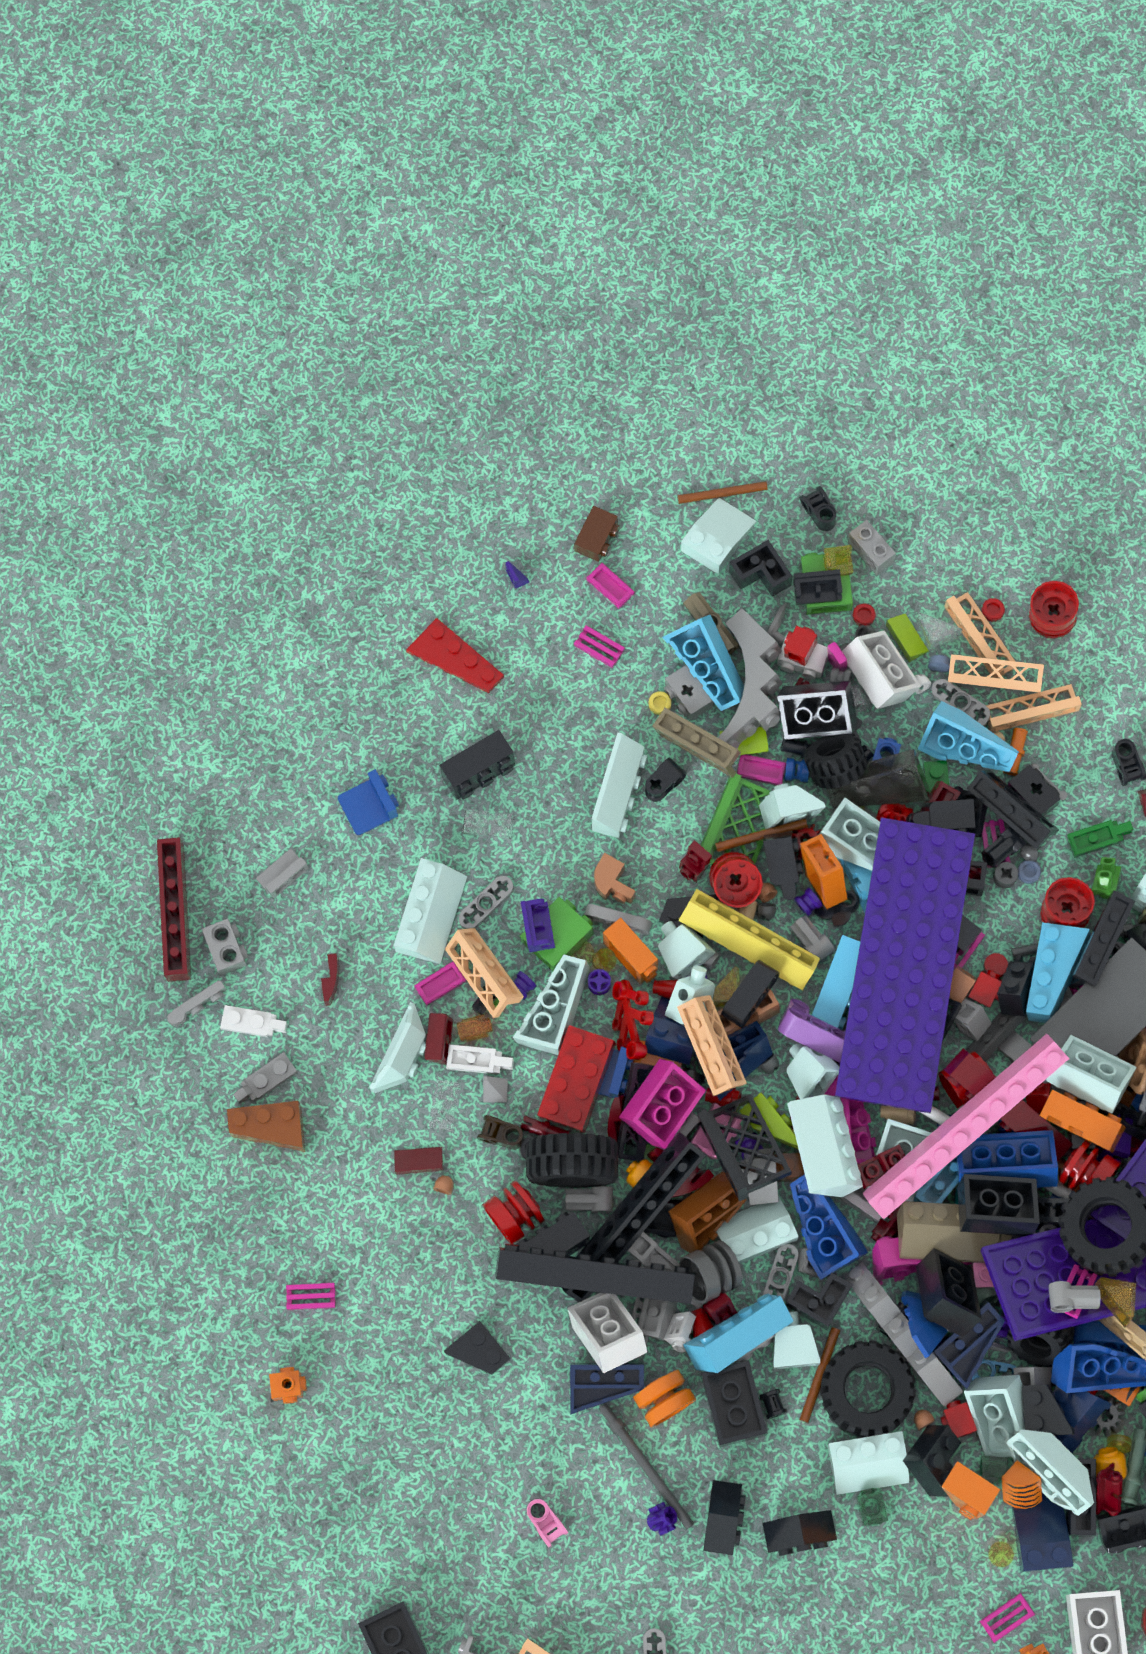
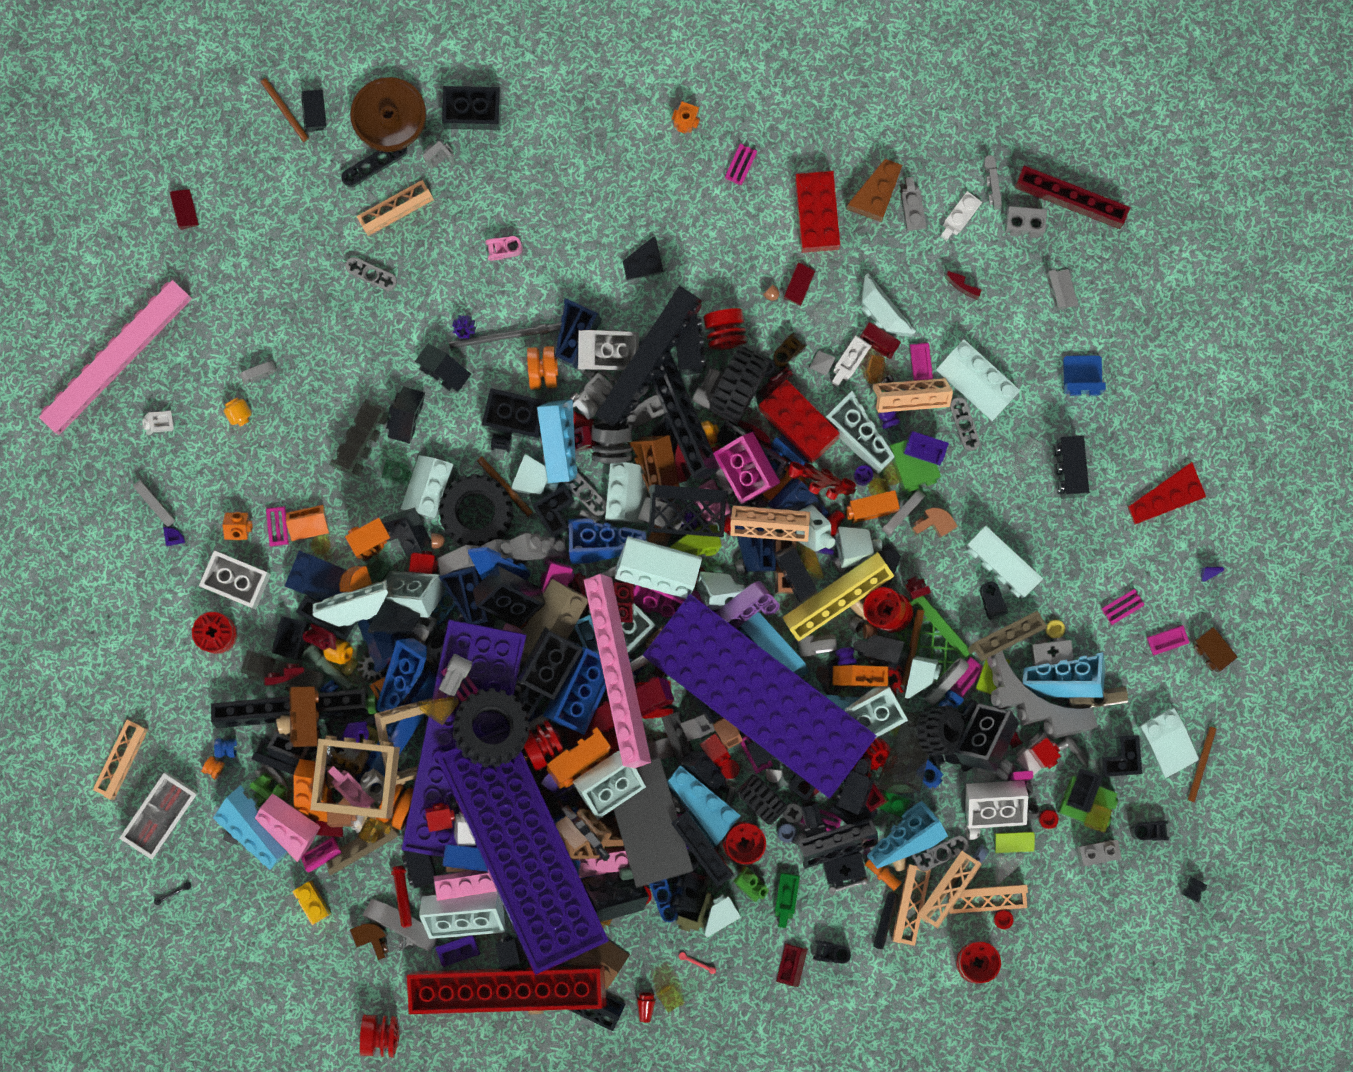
camera: 115 degrees right, 10 degrees up
none -> orange brick [286,505,329,541]
none -> clear smoke wedge [329,399,389,479]
none -> black tyre [736,774,787,825]
none -> white hinge [766,769,782,783]
none -> red brick [795,171,840,253]
none -> black axle [873,892,898,949]
none -> light grey beam [924,658,969,705]
none -> black wheel [1181,877,1207,903]

